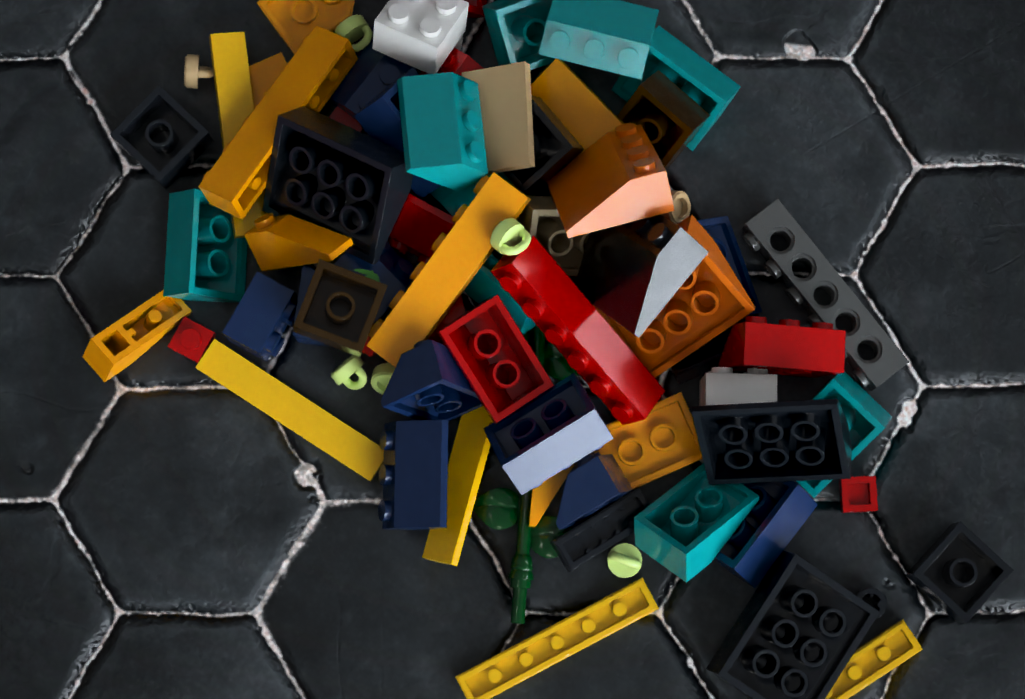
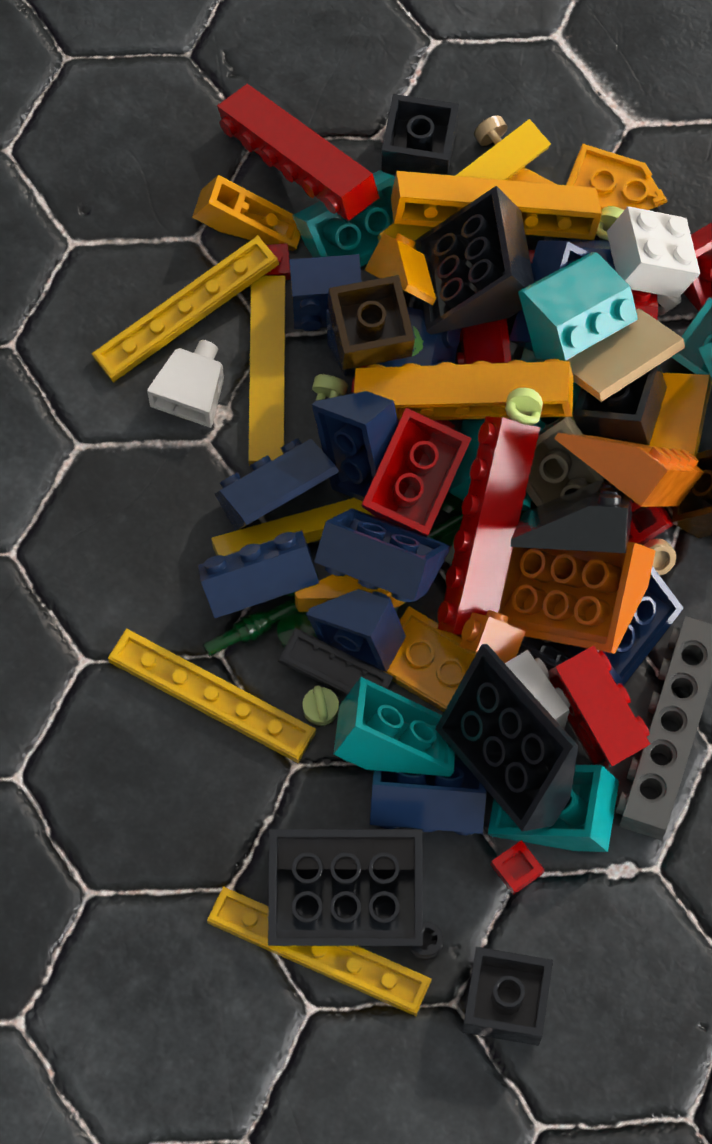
camera: 60 degrees right, 15 degrees down
none -> yellow tile [91,235,279,383]
none -> white torso [147,340,224,428]
none -> dark blue slope [198,530,319,618]
none -> red brick [217,83,379,221]
none -> orange brick [460,610,526,663]

